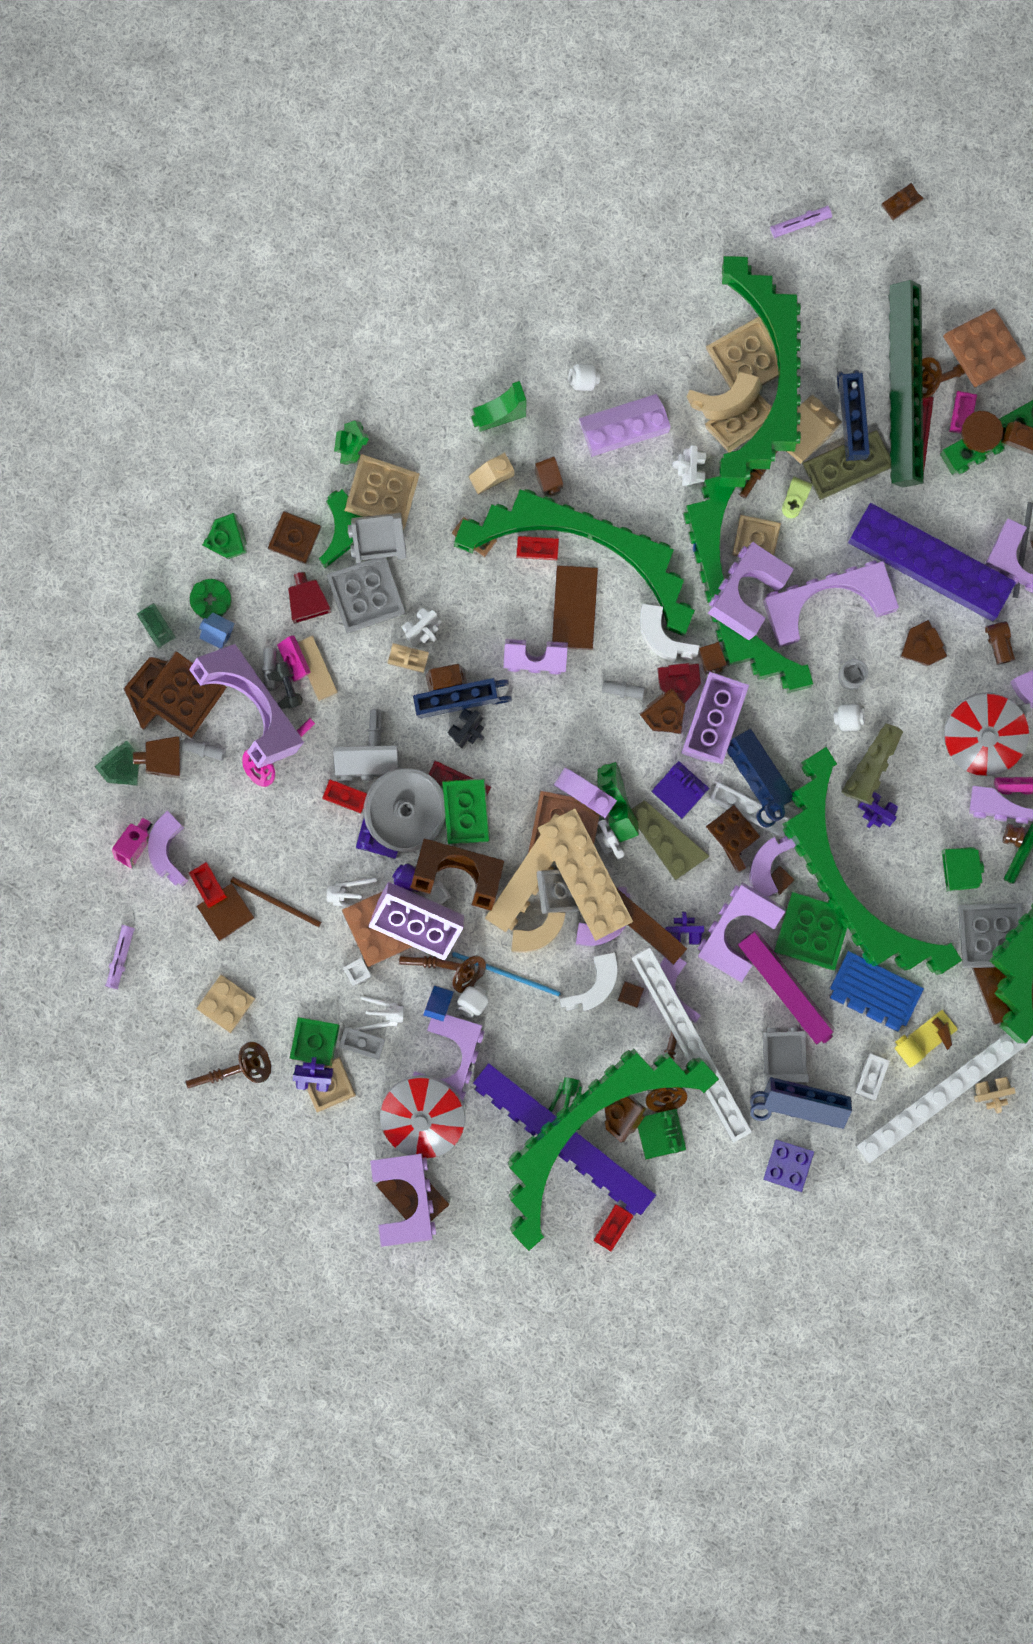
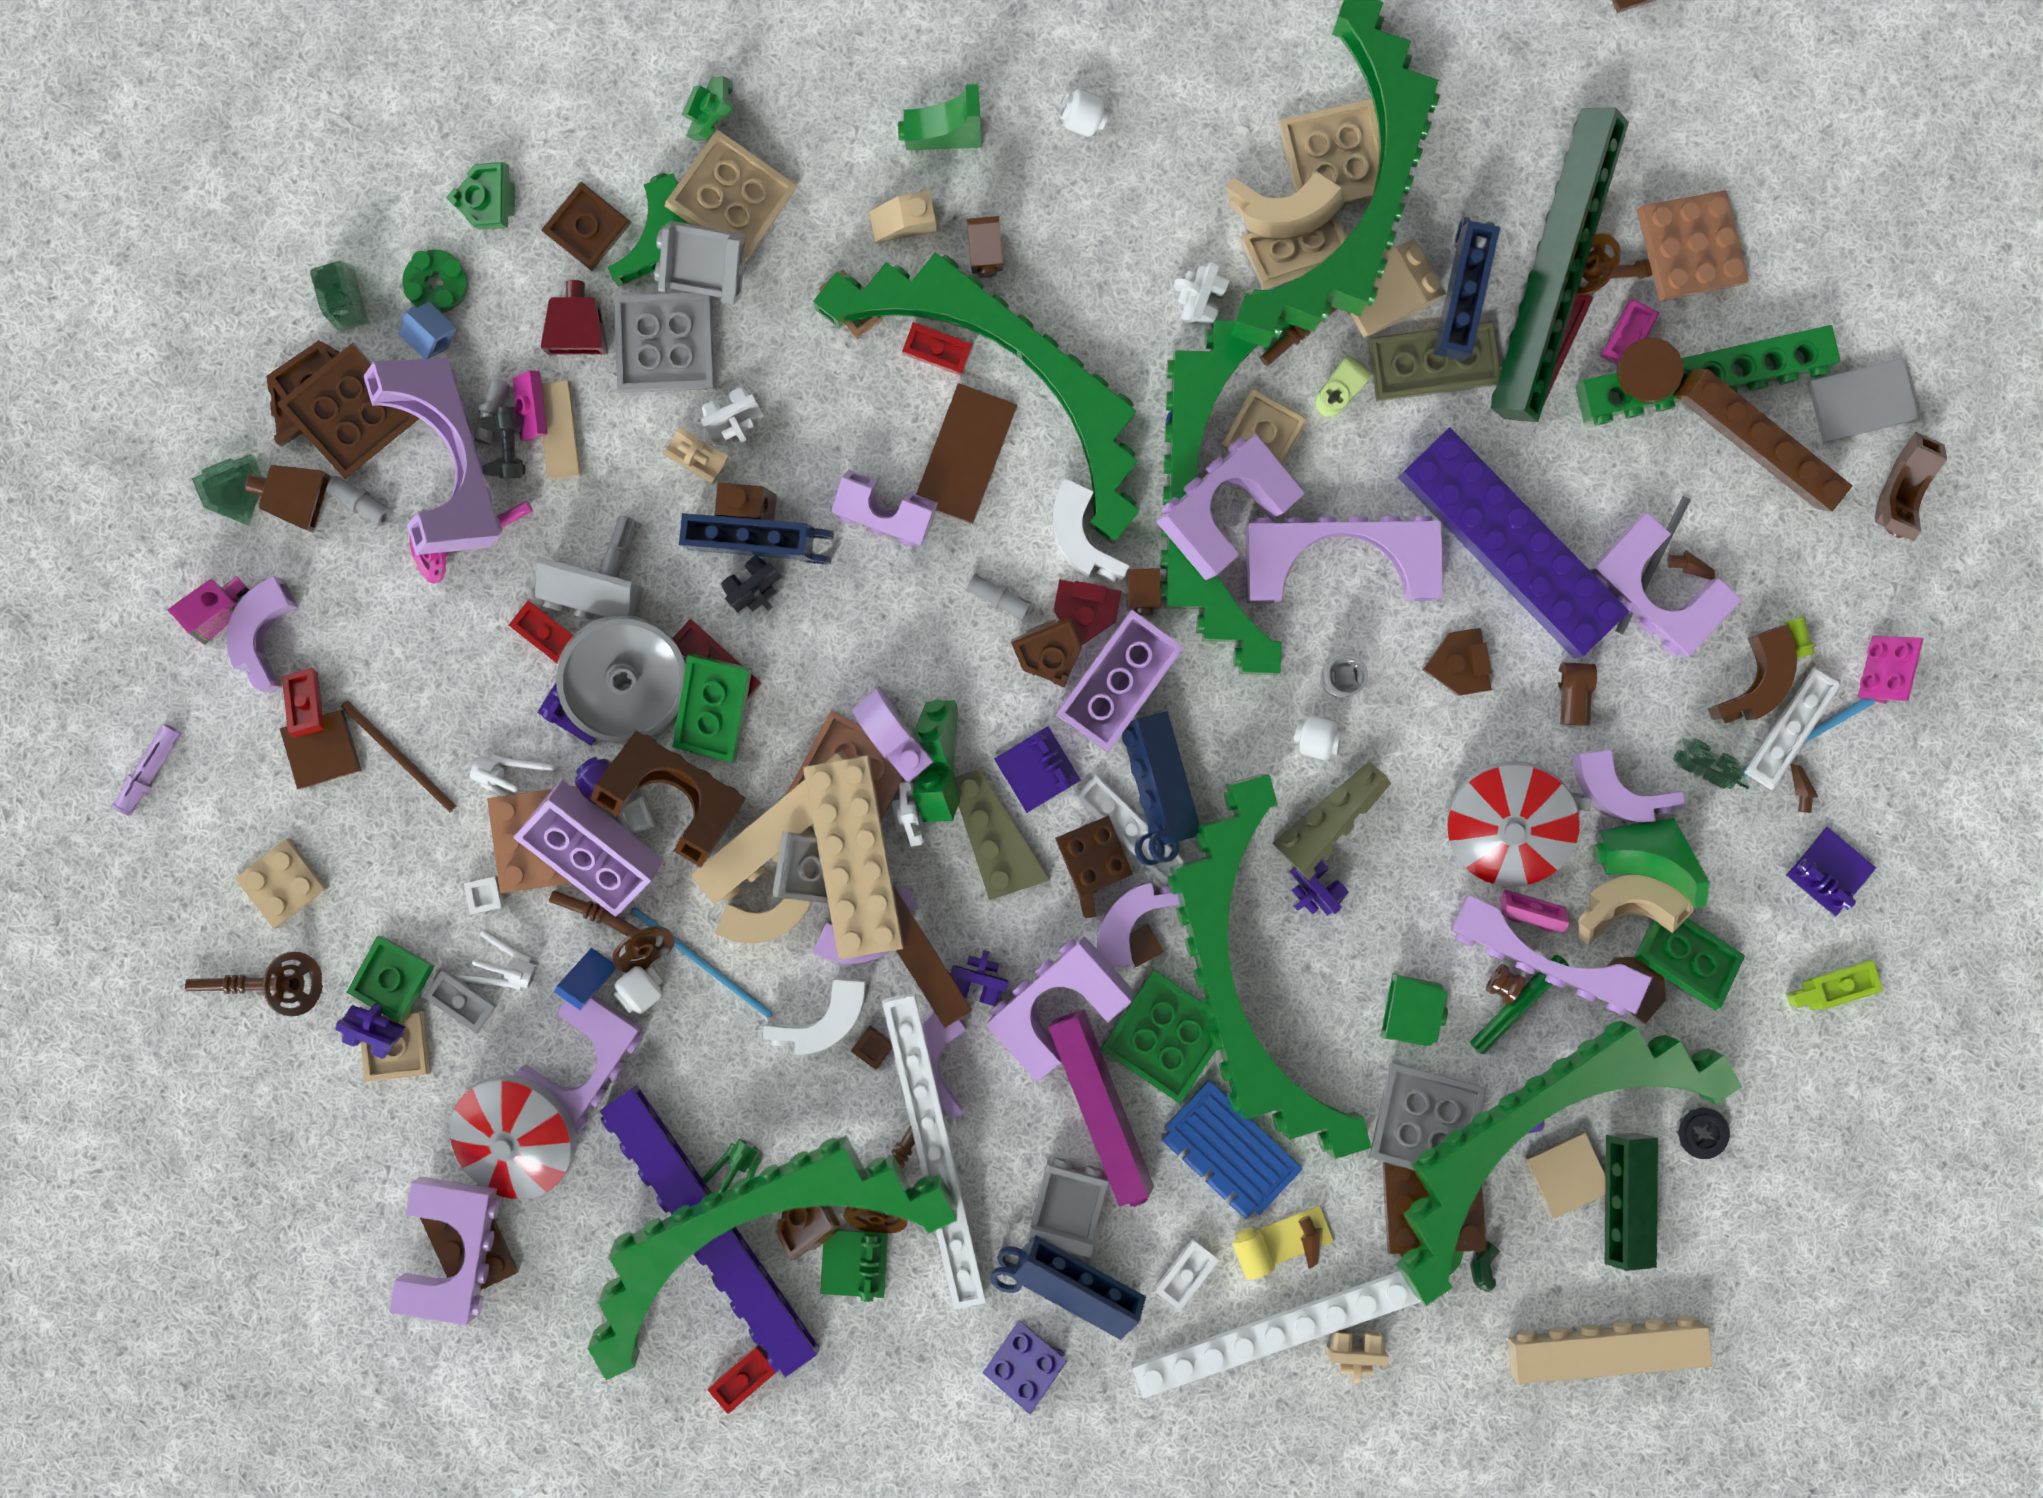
camera: 15 degrees right, 5 degrees up
lavender slope [579,394,671,457] -> none

